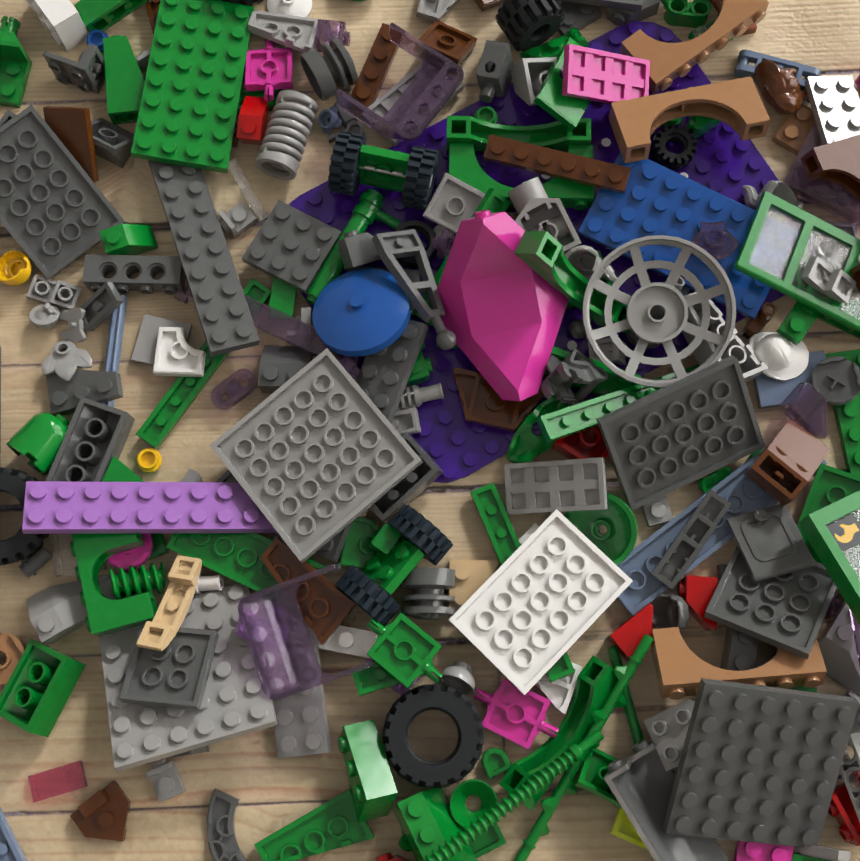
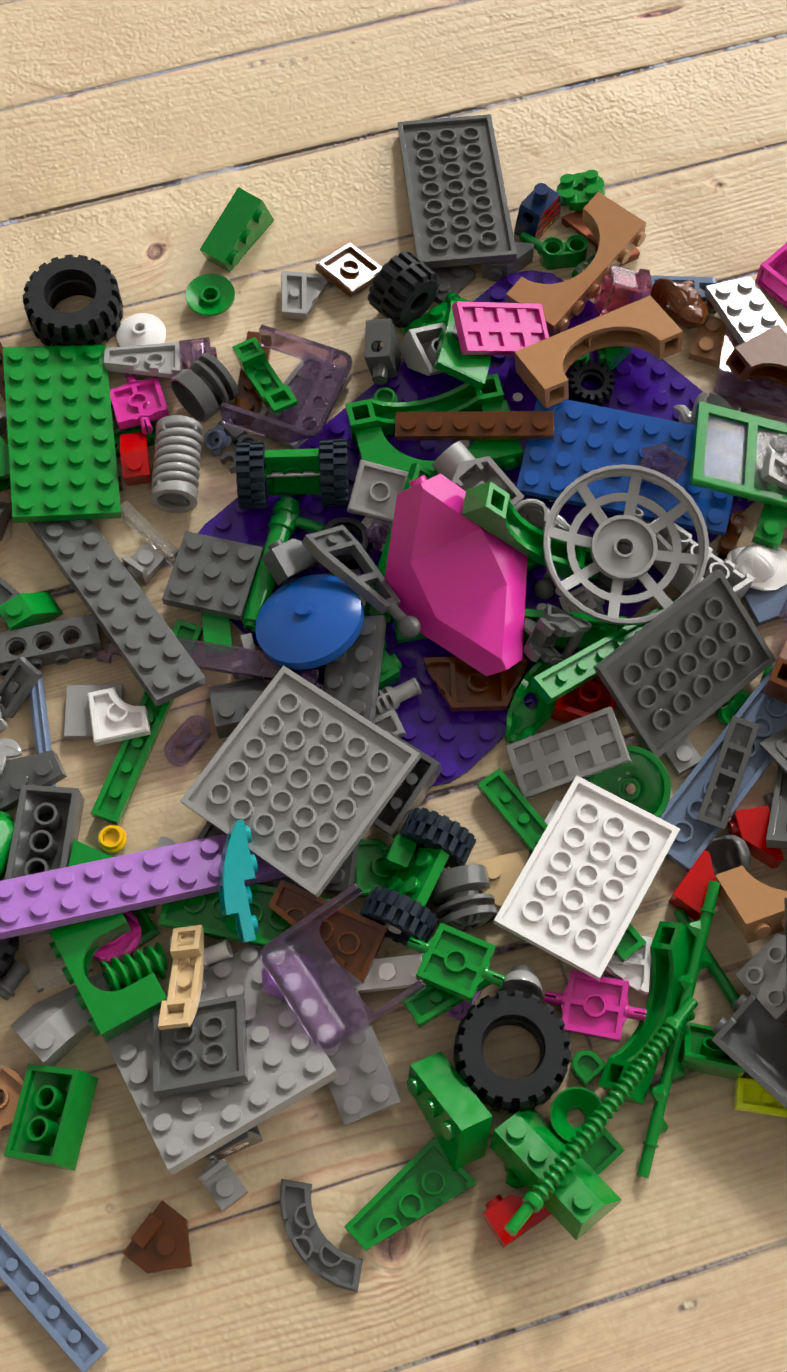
camera: 15 degrees left, 10 degrees down
clear pink tile [28,760,88,802] -> none
reddish brown plate [416,20,477,67] -> none
none -> teal slope [219,819,259,943]
none -> green slope [232,337,298,414]
none -> clear pink hips [594,265,653,317]

